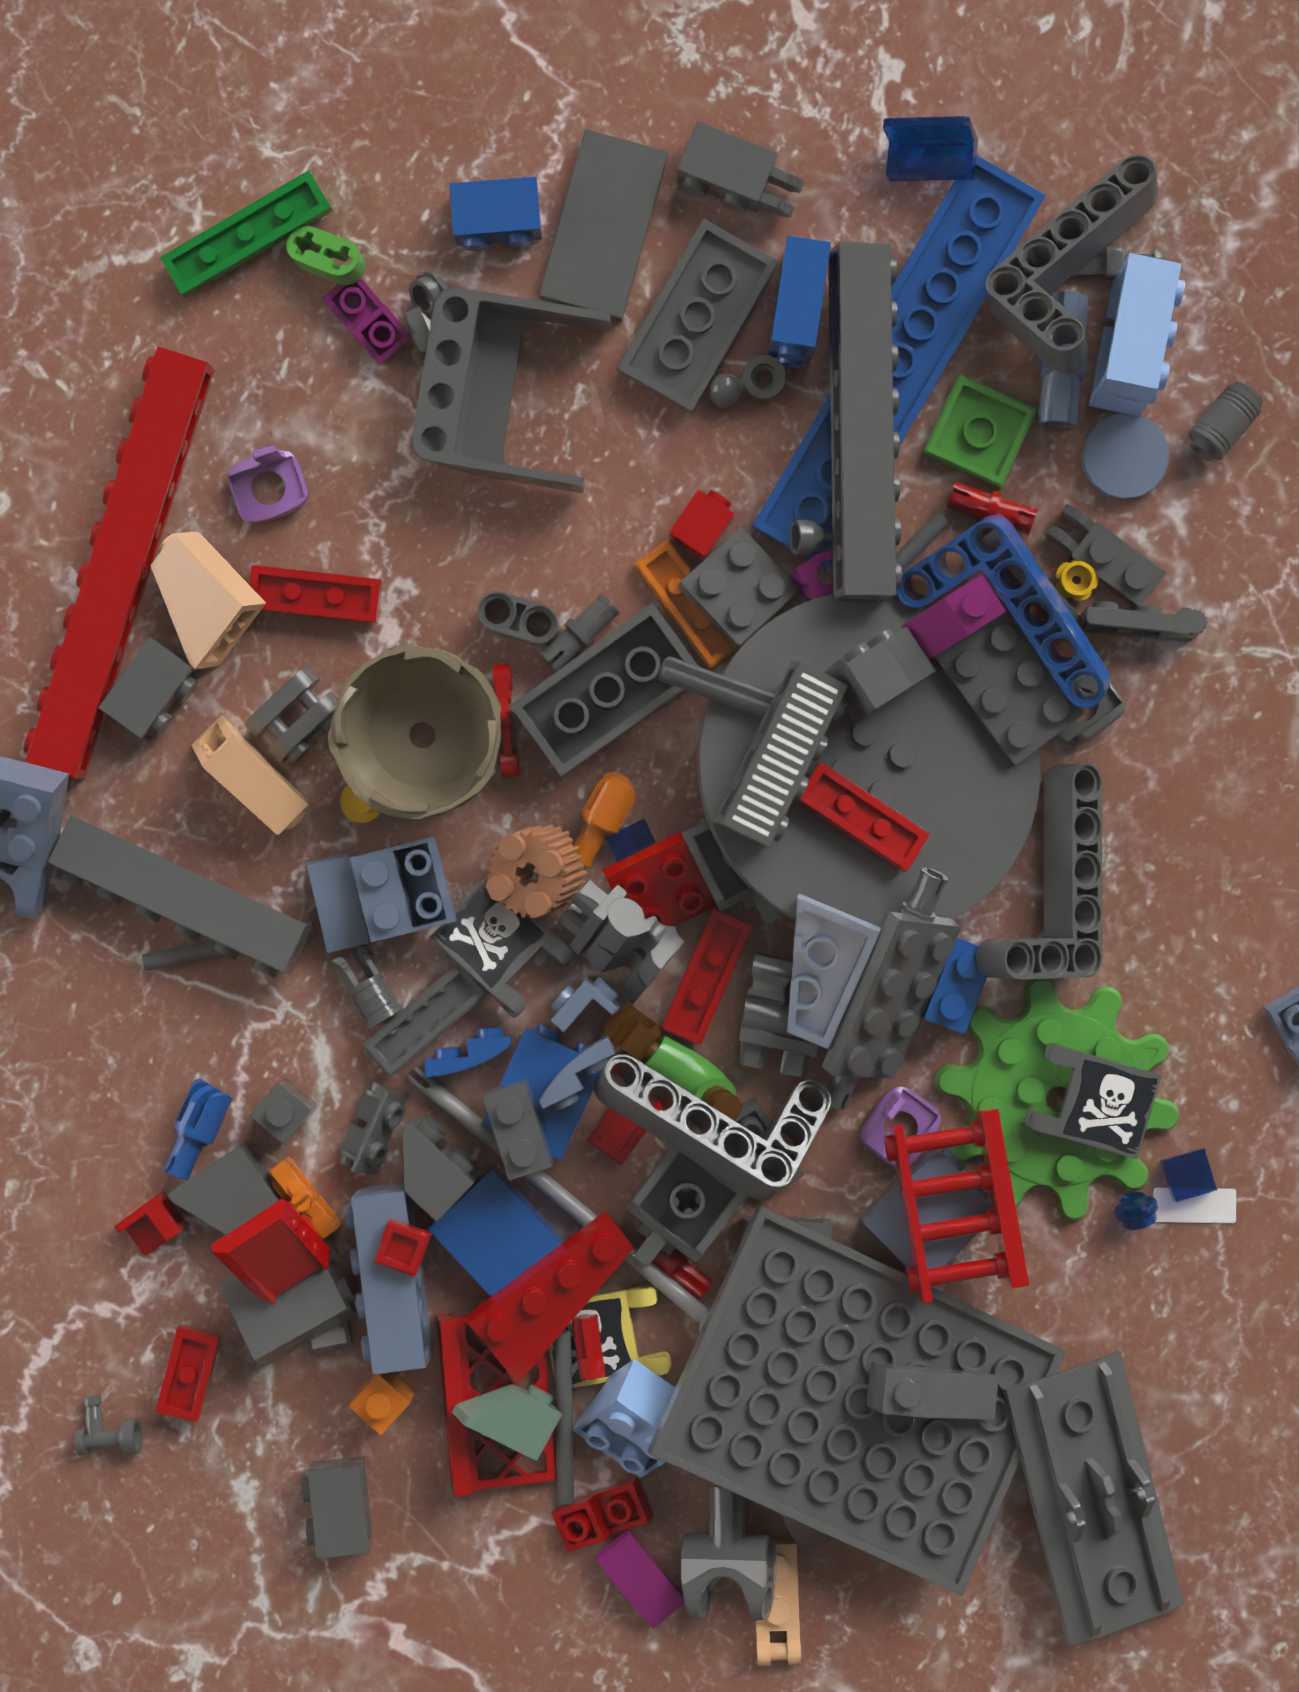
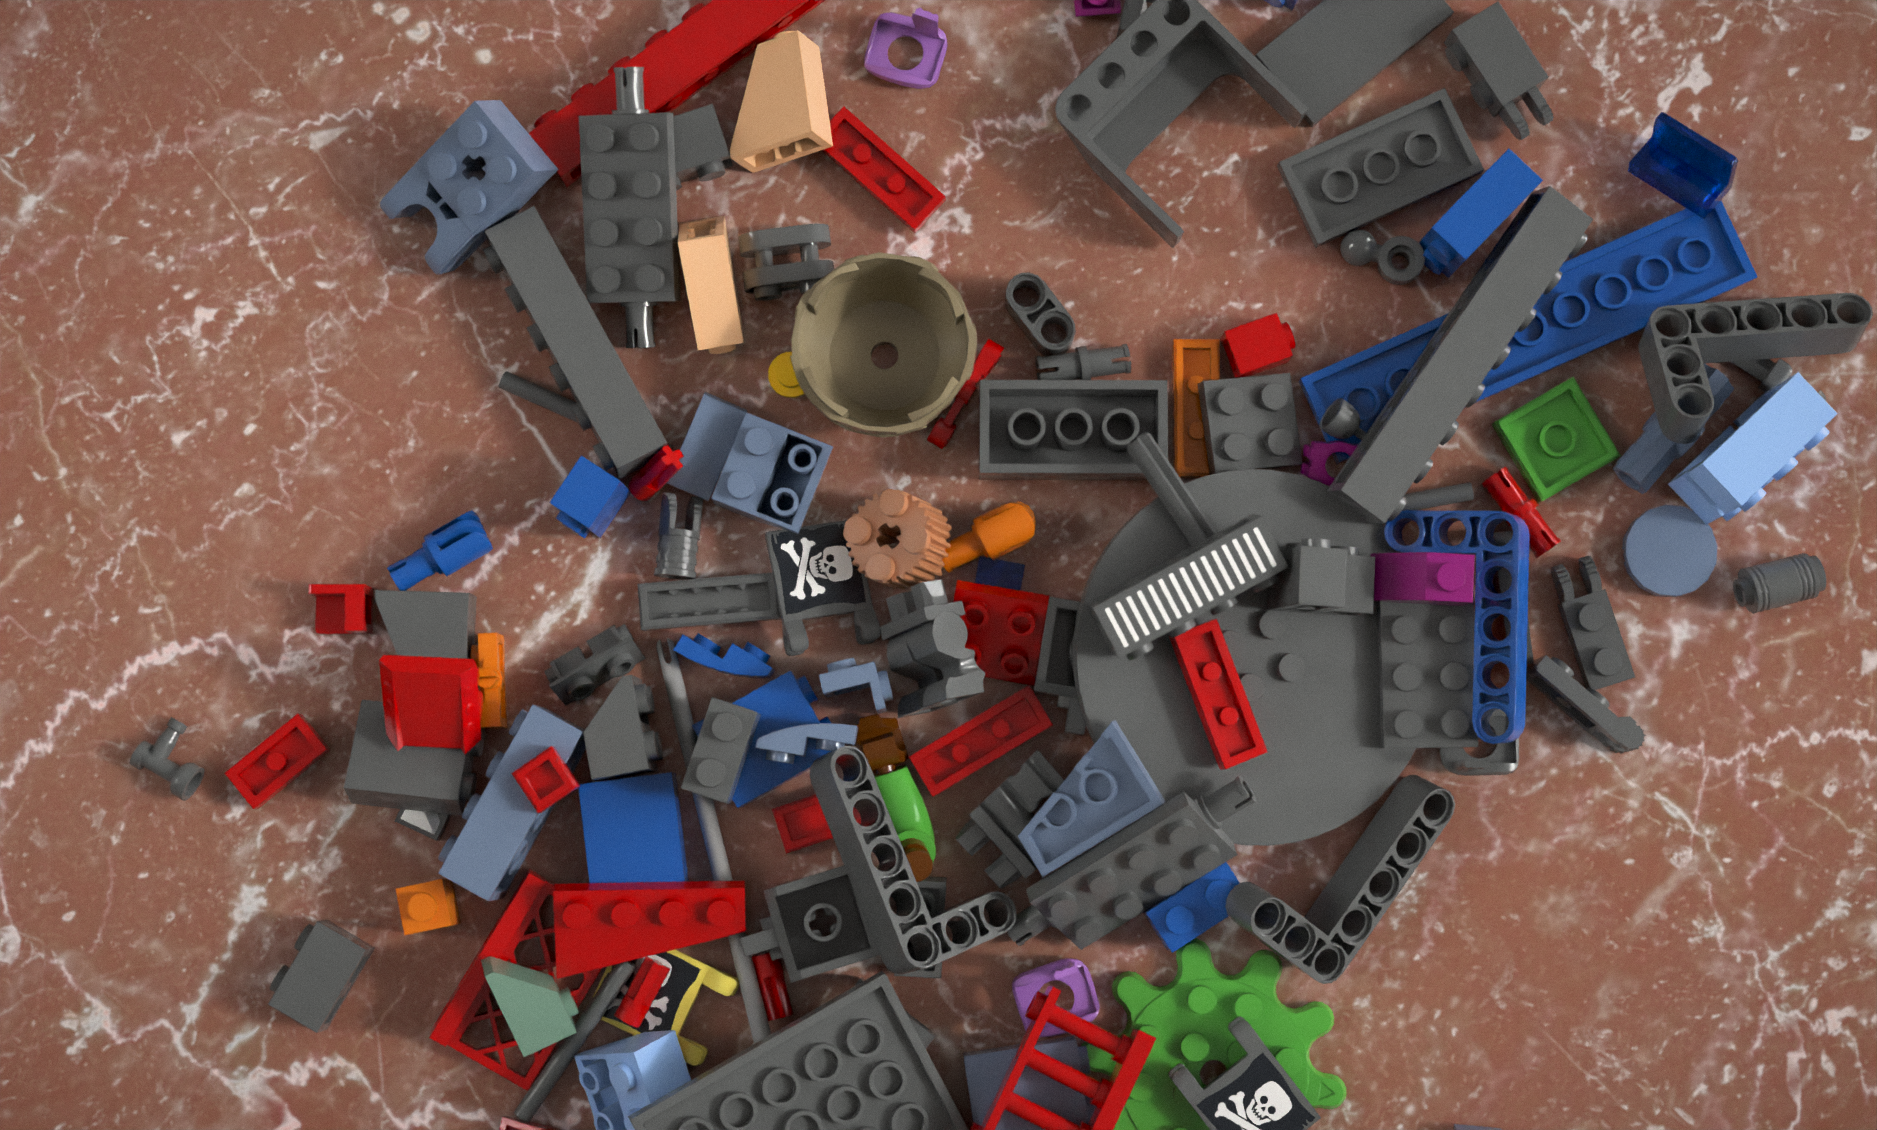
camera: 35 degrees right, 5 degrees down
dark grey brick [250,1078,318,1144] -> none
yellow plate [1056,559,1098,601] -> none
none -> blue brick [550,455,631,539]
none -> dark grey plate [579,67,681,348]
none -> red piece [629,445,684,501]

